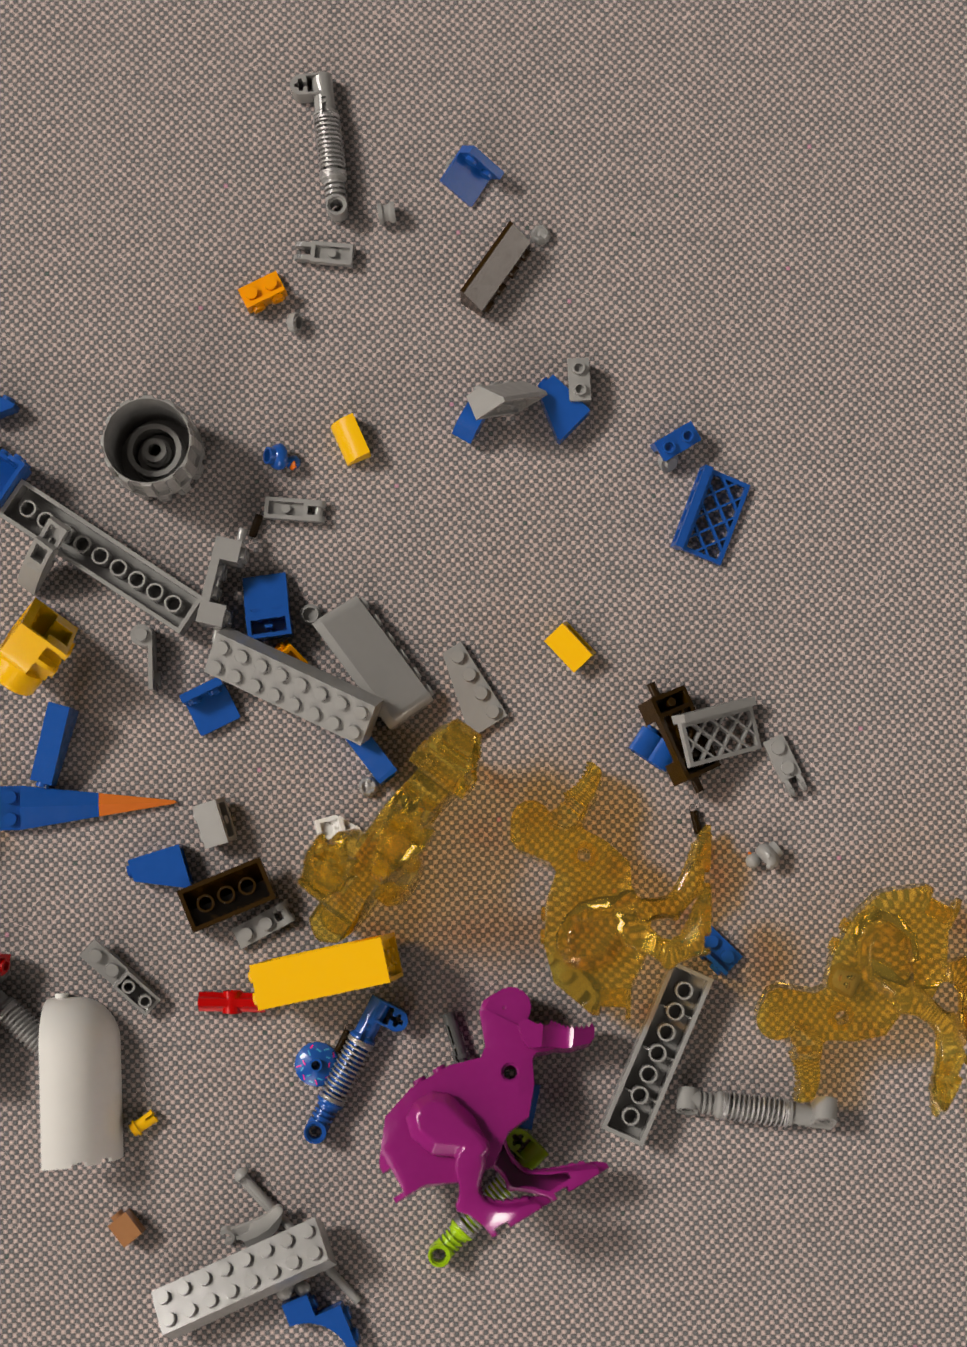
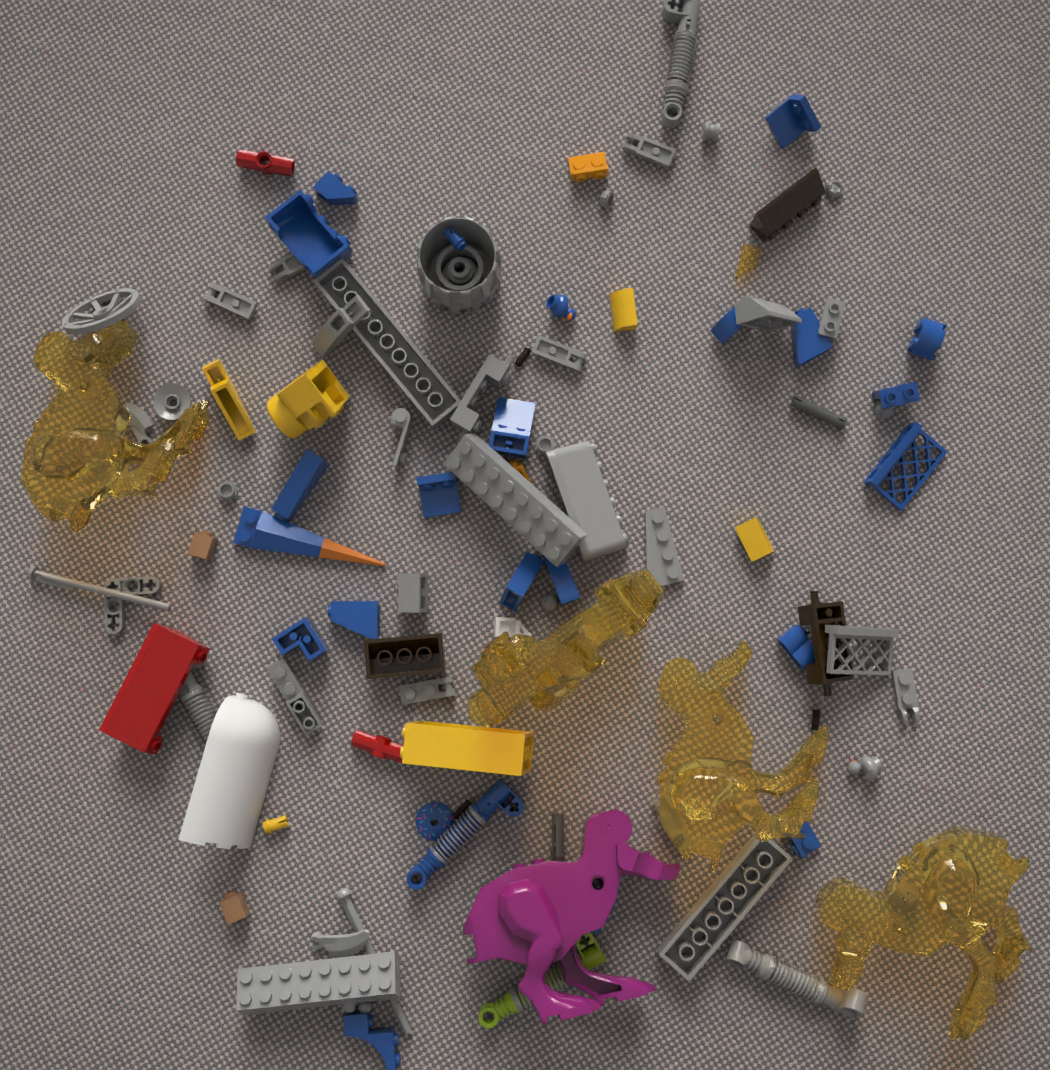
camera: 20 degrees right, 0 degrees up
none -> blue brick [272,618,329,661]
none -> blue pin [443,226,467,251]
none -> blue slope [499,552,544,612]
none -> clear yellow tile [735,244,761,279]
none -> dark grey pin [790,394,847,430]
none -> blue brick [907,318,947,361]

